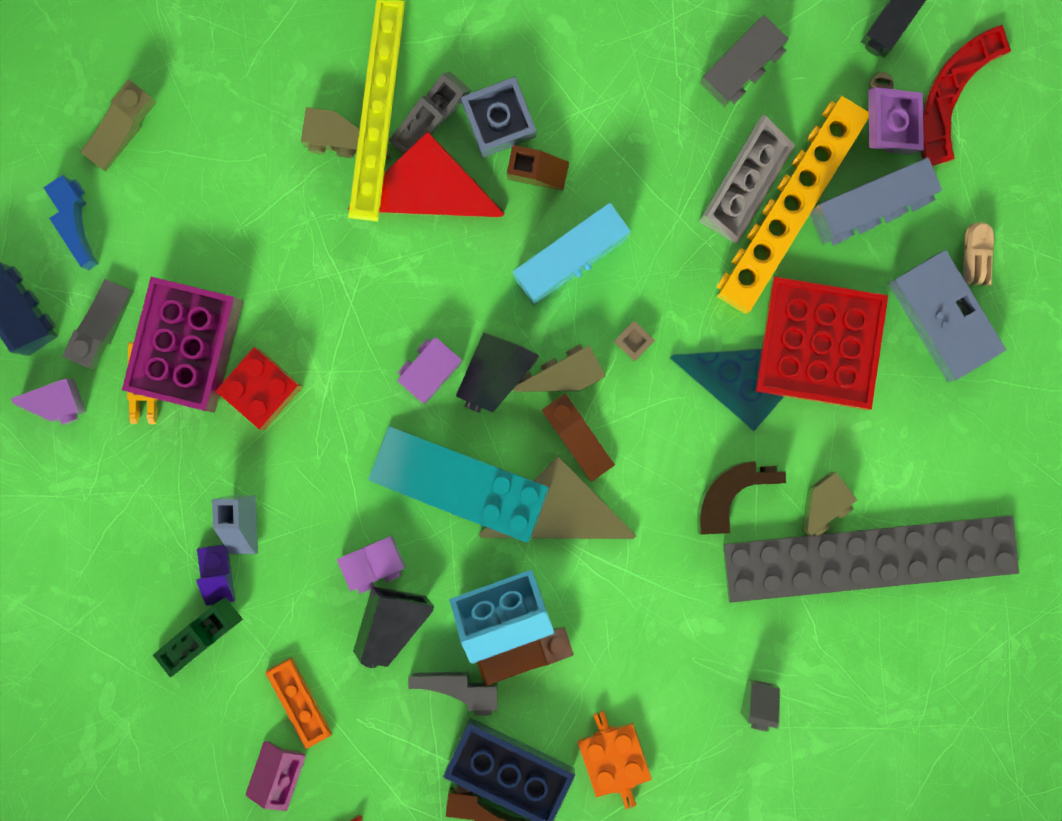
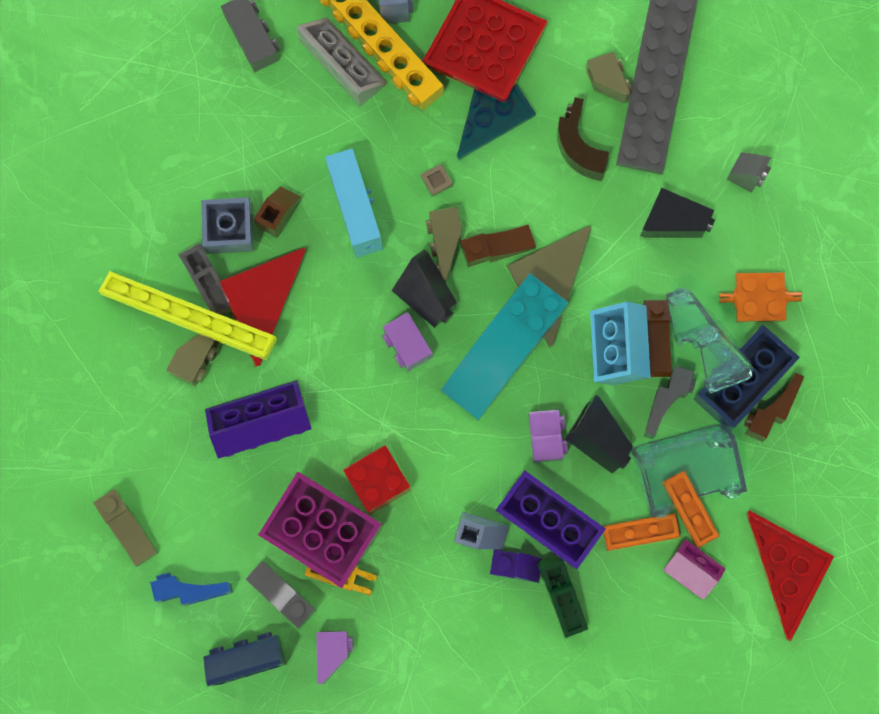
camera: 70 degrees left, 10 degrees down
none -> dark purple slope [205,380,312,459]
none -> dark purple slope [495,470,606,570]
none -> clear light blue windscreen [631,424,747,518]
none -> black slope [640,187,716,238]
none -> orange tile [661,471,719,548]
none -> clear light blue windscreen [665,288,753,393]

